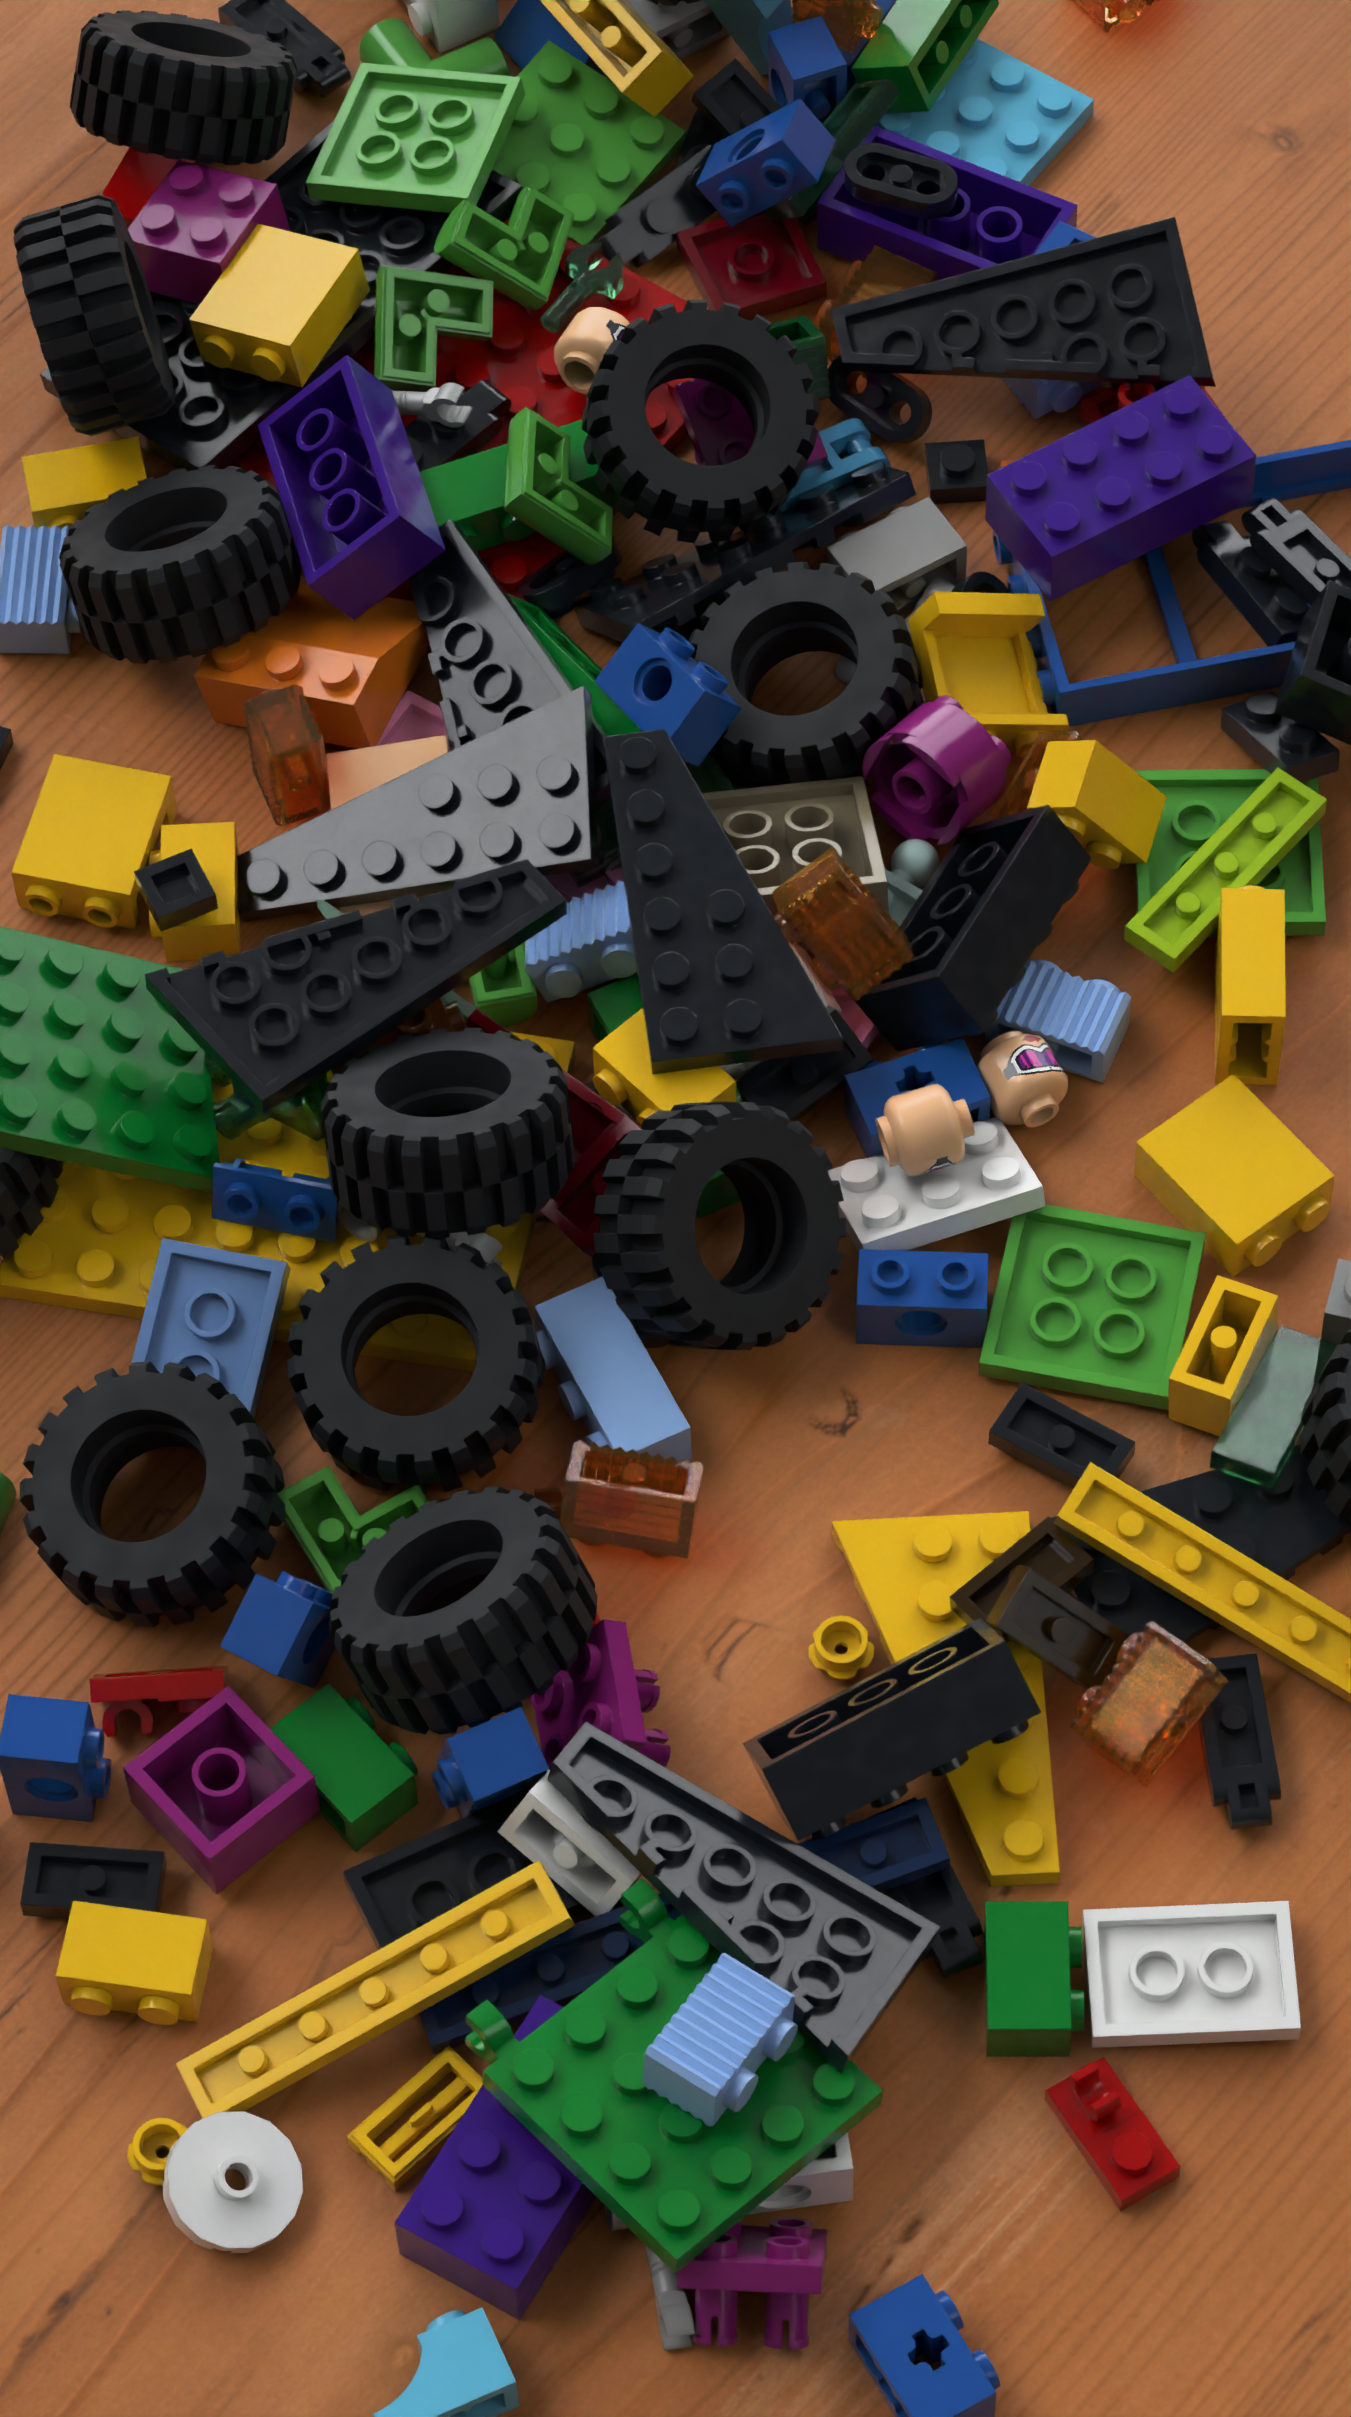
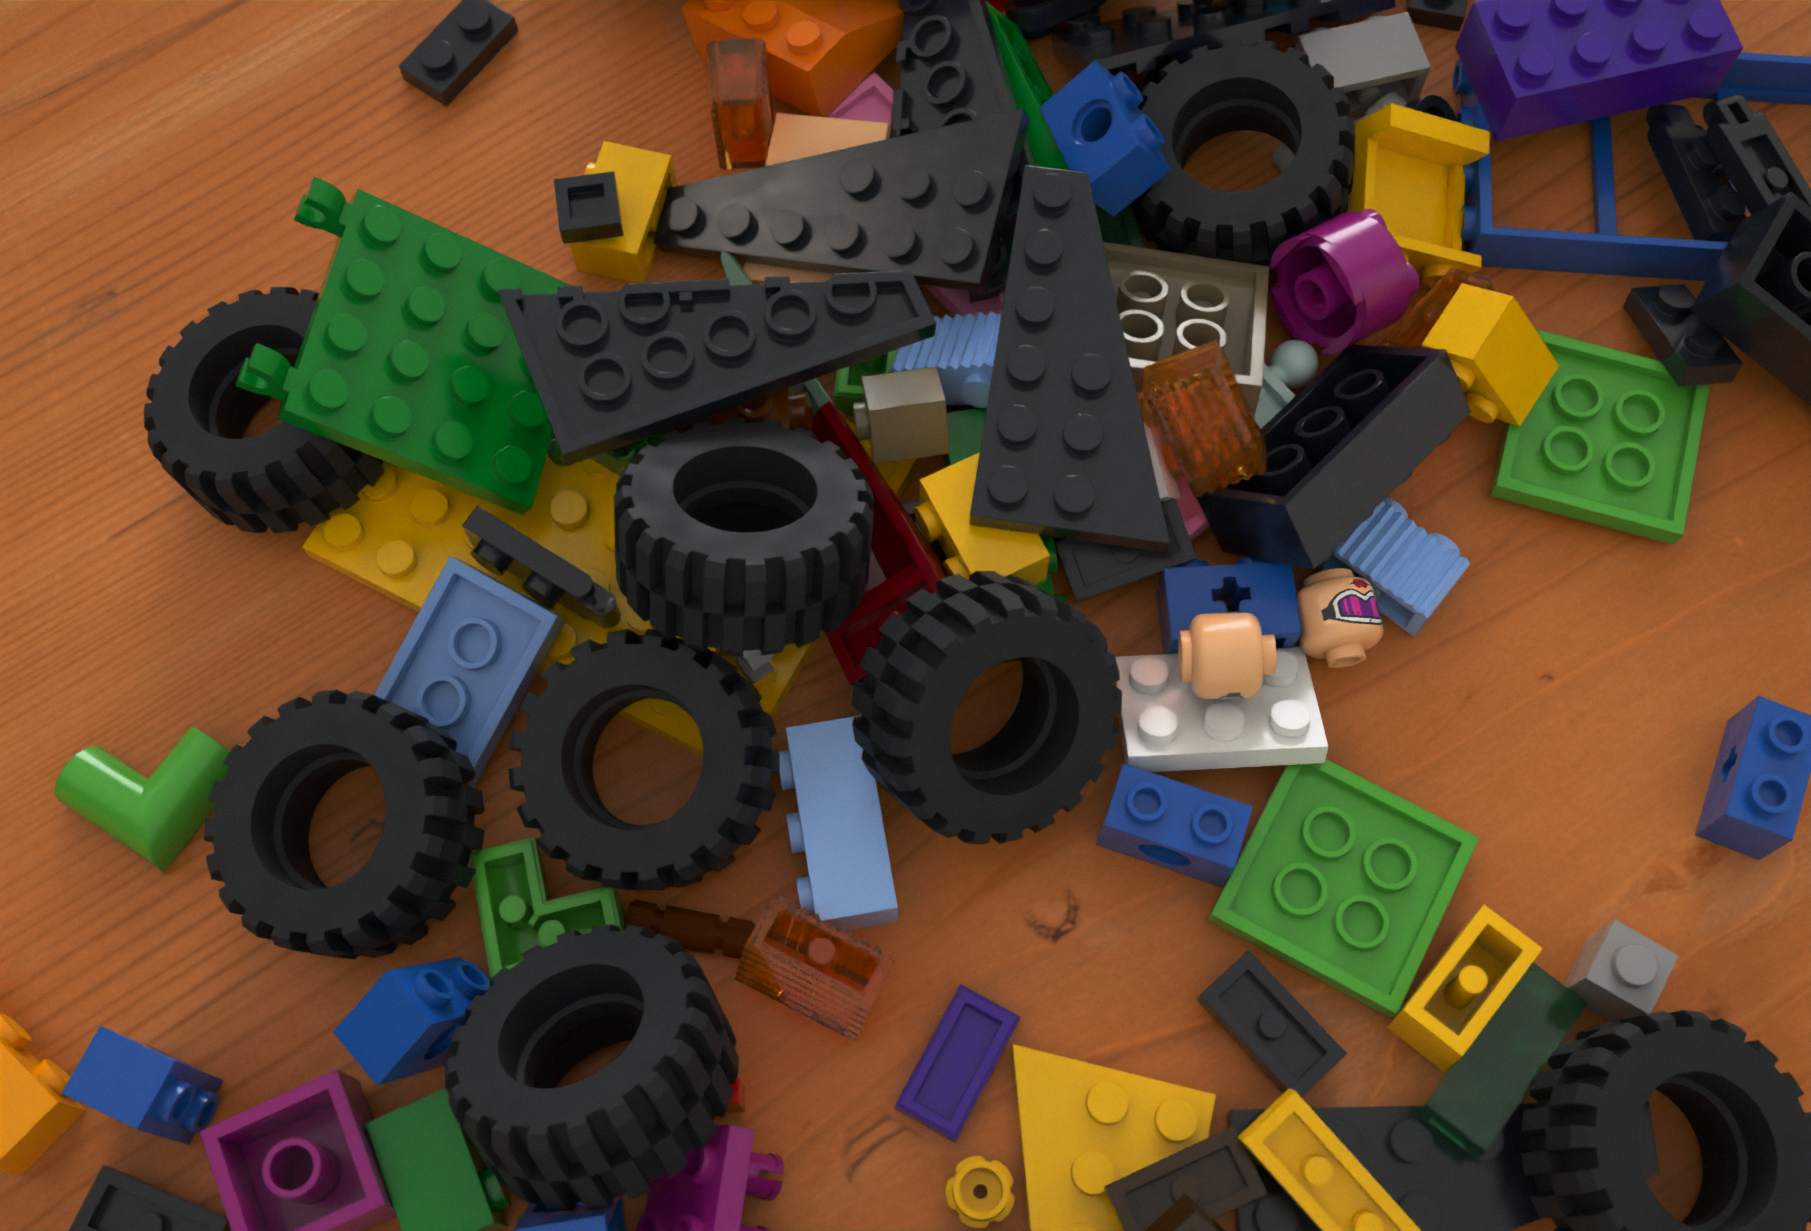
camera: 15 degrees right, 10 degrees up
yellow panel [11,754,177,929] -> none
red plate [89,1665,229,1737] -> none
blue hinge [212,1158,340,1242] -> none
lime plate [1124,768,1327,973] -> none
yellow brick [1134,1074,1335,1277] -> none
yellow brick [1214,885,1286,1085] -> none
none -> black hinge [462,505,621,628]
none -> dark tan brick [852,367,949,464]
none -> dark purple tile [895,984,1021,1143]

